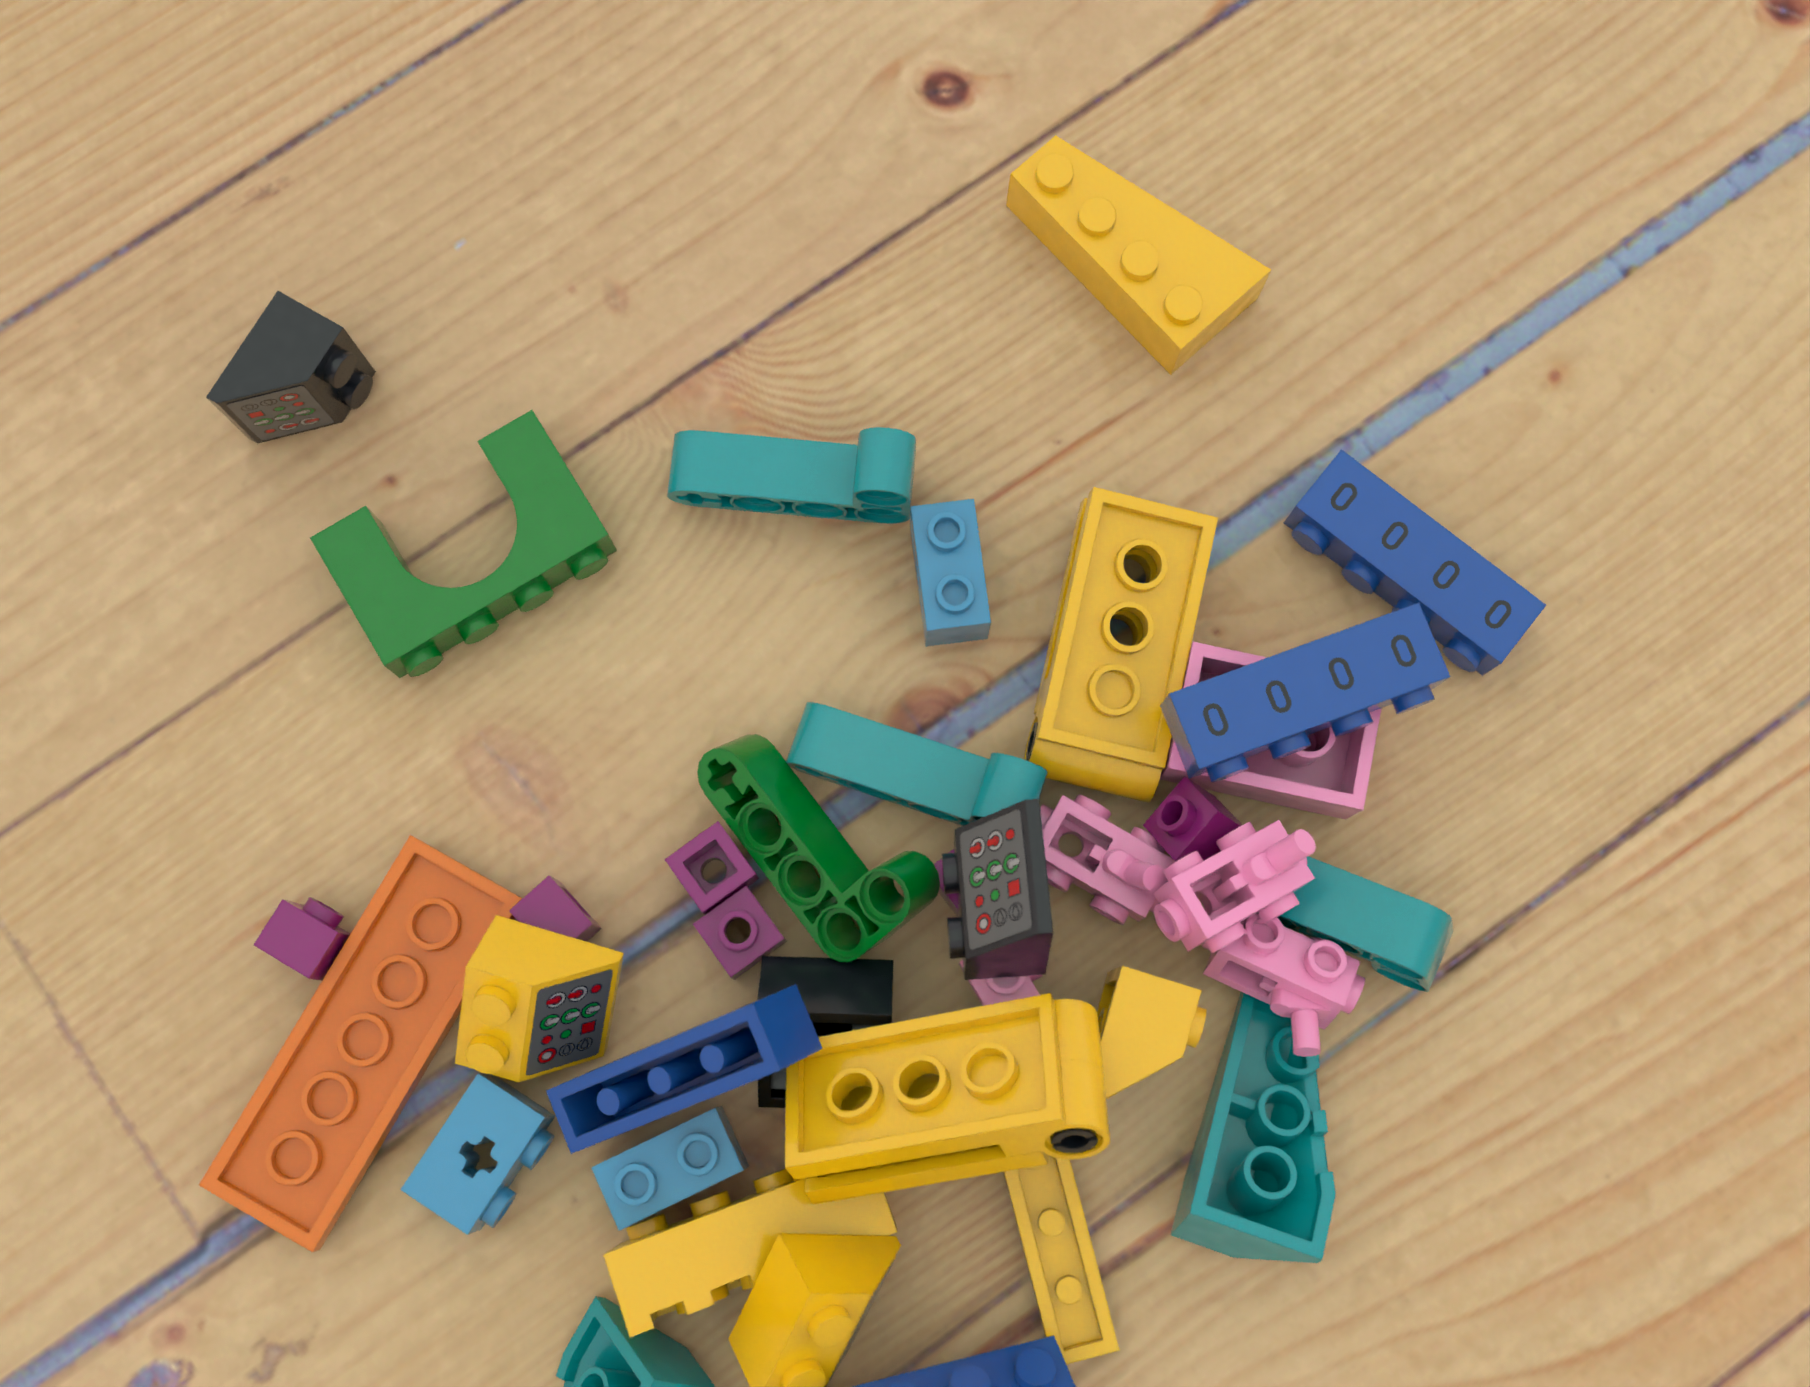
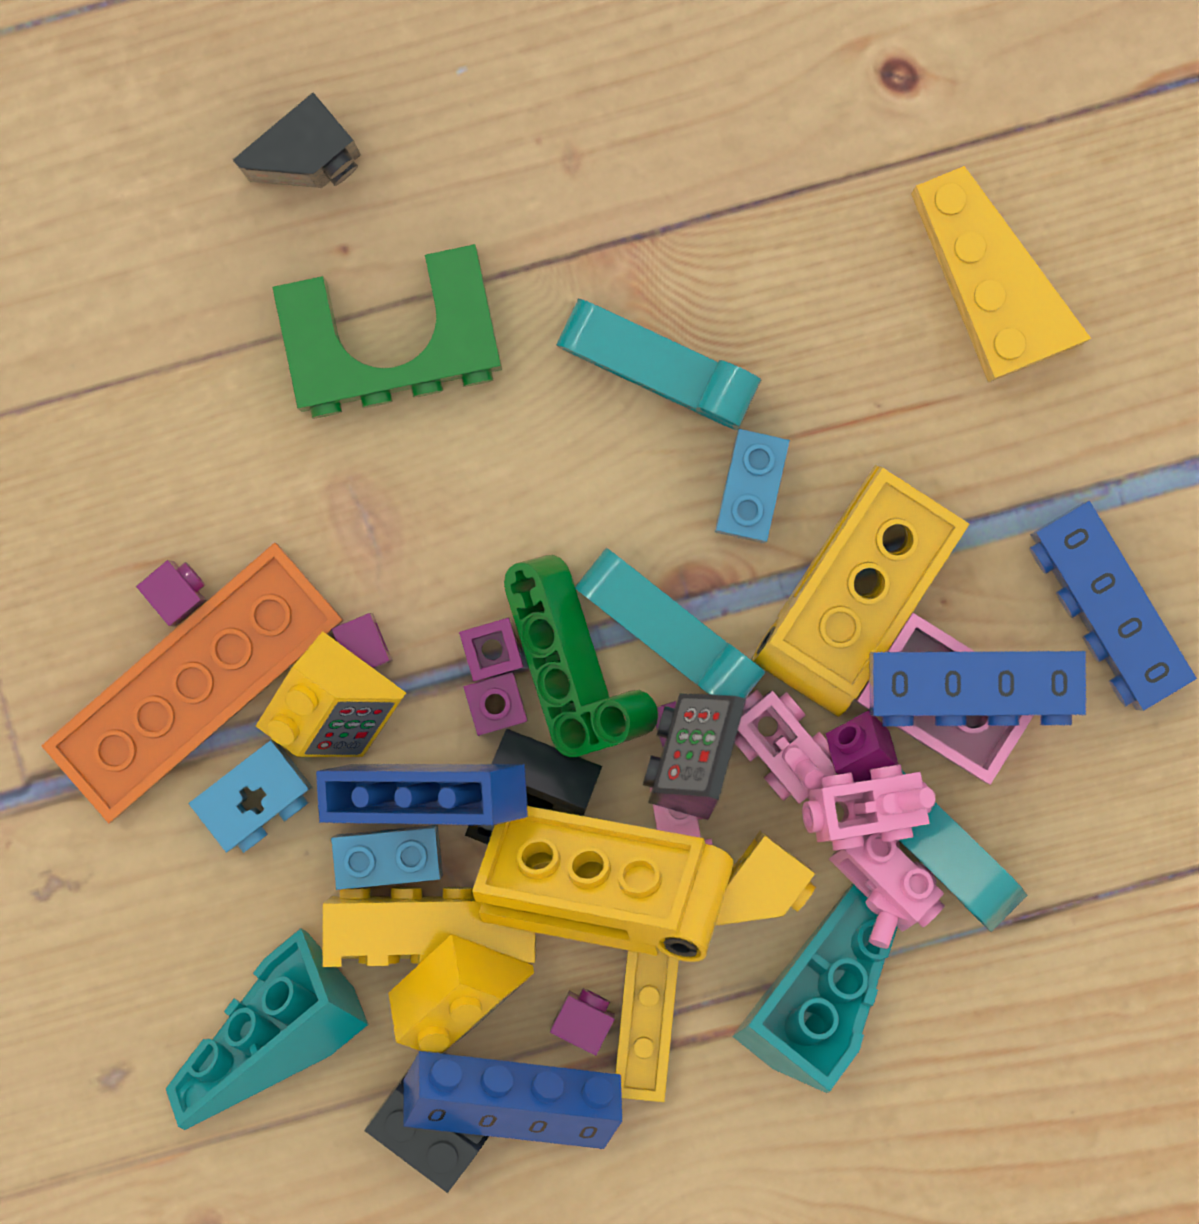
camera: 25 degrees right, 10 degrees up
none -> magenta plate [550,988,615,1056]

